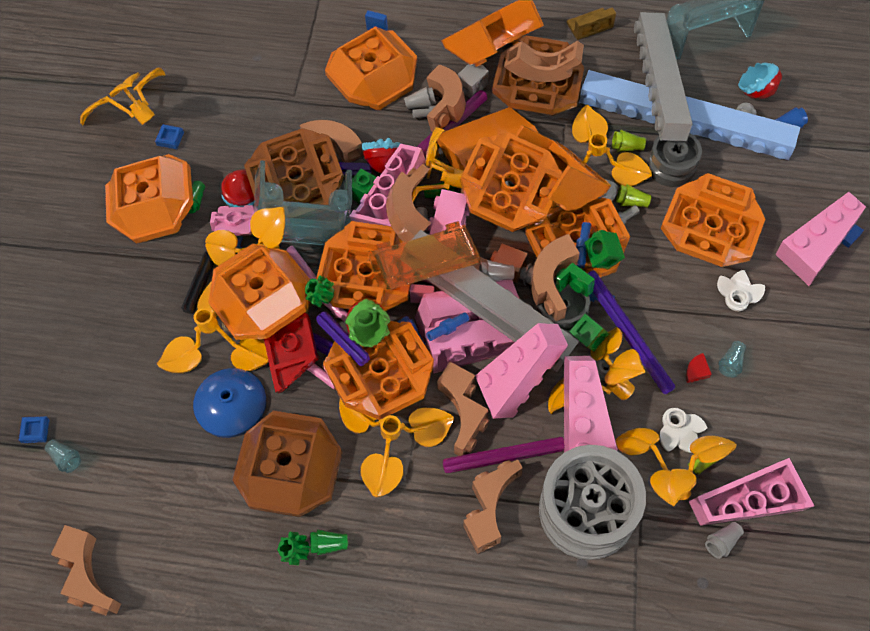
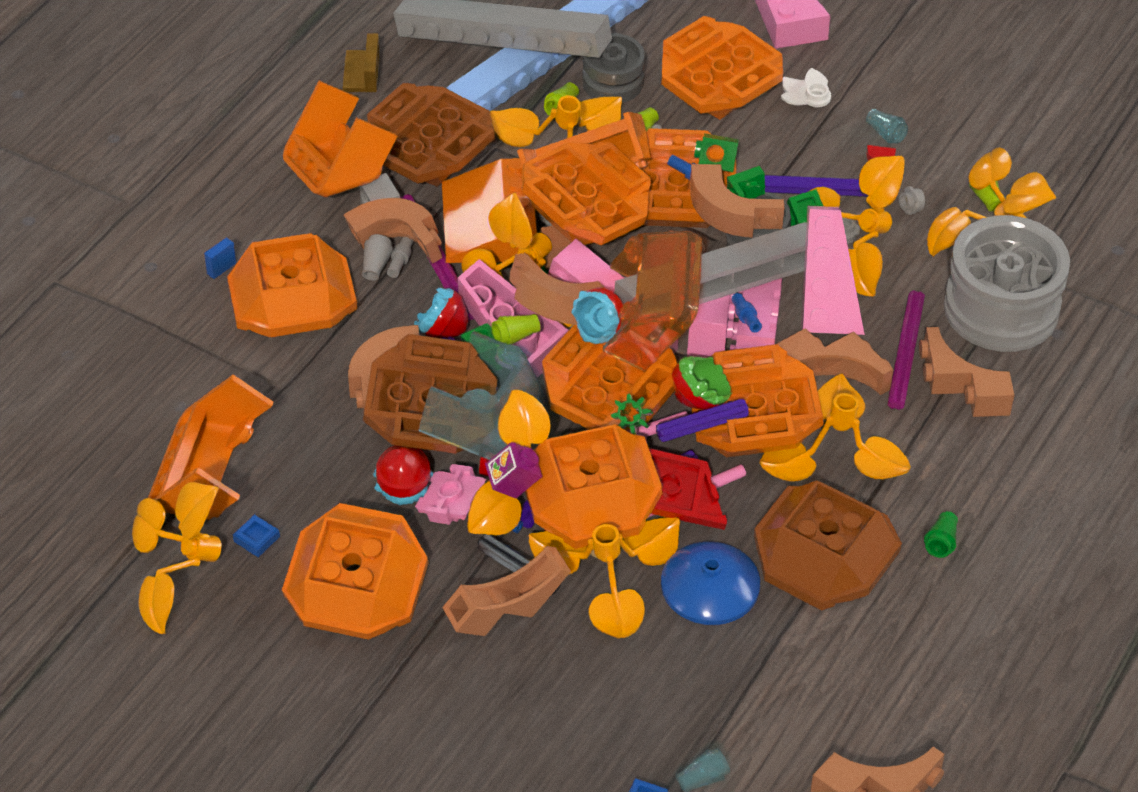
camera: 70 degrees left, 15 degrees down
green gear [277,532,311,565] -> none
nougat arch [504,41,584,82] -> none
bright pink wedge [564,356,617,453] -> none
white plate [659,408,707,453] -> none
bright pink wedge [689,458,814,526] -> none
light grey cone [705,522,744,559] -> none
none -> orange windscreen [148,375,274,520]
none -> nougat arch [442,546,571,636]
none -> magenta brick [485,442,542,499]
none -> lime cone [492,314,540,347]
none -> medium azure hair [571,287,626,344]
none -> light grey plate [899,186,925,215]

